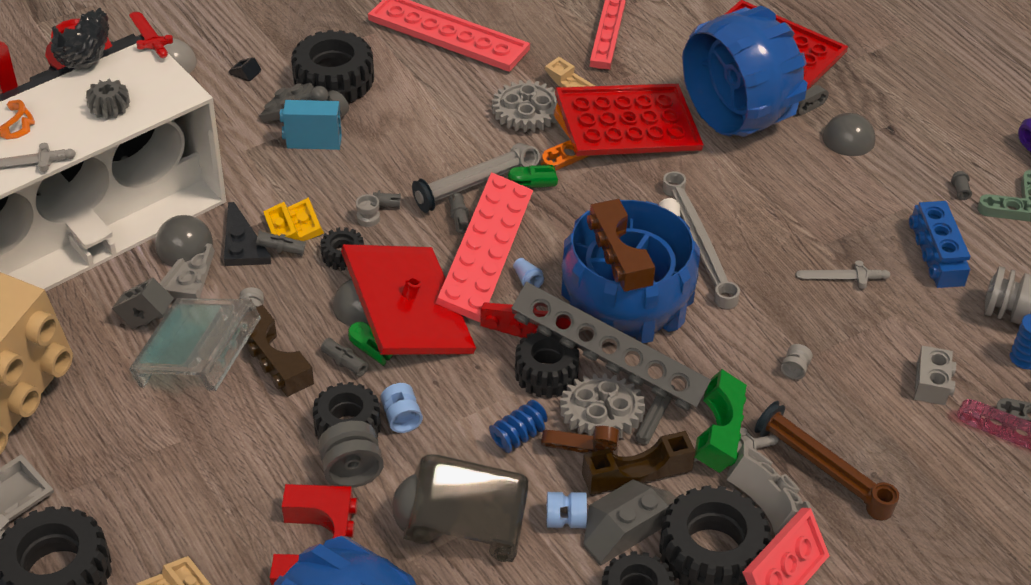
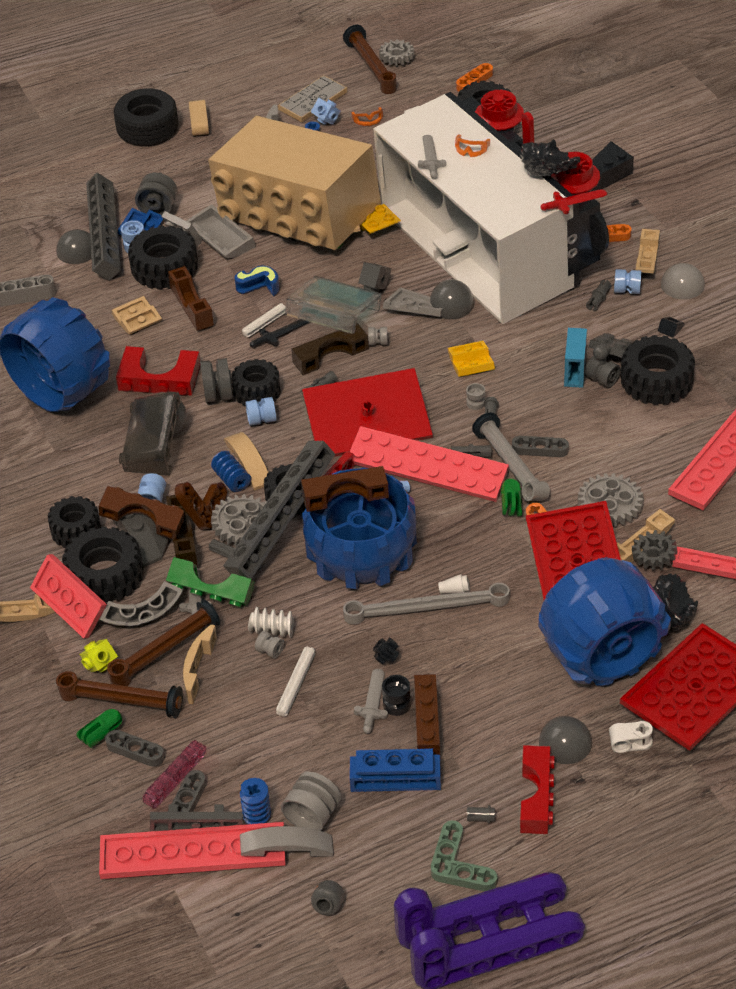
camera: 100 degrees right, 0 degrees up
dark grey gear [86,78,130,120] -> none
black wing [224,202,271,266] -> none
dark grey pin [256,230,306,256] -> none
black tyre [320,227,364,271] -> none
dark grey beam [797,85,829,115] -> none
light grey brick [914,346,956,405] -> none
none -> reddish brown piece [56,671,183,719]
none -> green arm [76,709,122,748]
none -> neon yellow brick [79,639,118,673]
none -> reddish brown arch [99,486,184,540]
none -> dark grey beam [105,730,165,767]
none -> reddish brown arch [168,266,214,331]
none -> tan slope [183,625,217,704]
none -> tan slope [224,432,268,491]
none -> blue animal [234,265,280,296]
none -> white axle [242,303,287,338]
none -> white piece [248,607,294,638]
none -> black sword [250,317,311,348]
none -> white axle [276,646,315,717]
none -> black gear [373,637,399,665]
none -> black wheel [382,675,411,716]
none -> reddish brown arch [414,674,440,755]
none -> dark grey beam [512,436,569,457]
none -> red arch [520,745,554,834]
none -> white piece [609,721,653,753]
none -> dark grey gear [632,530,677,570]
none -> black hair [653,573,698,631]

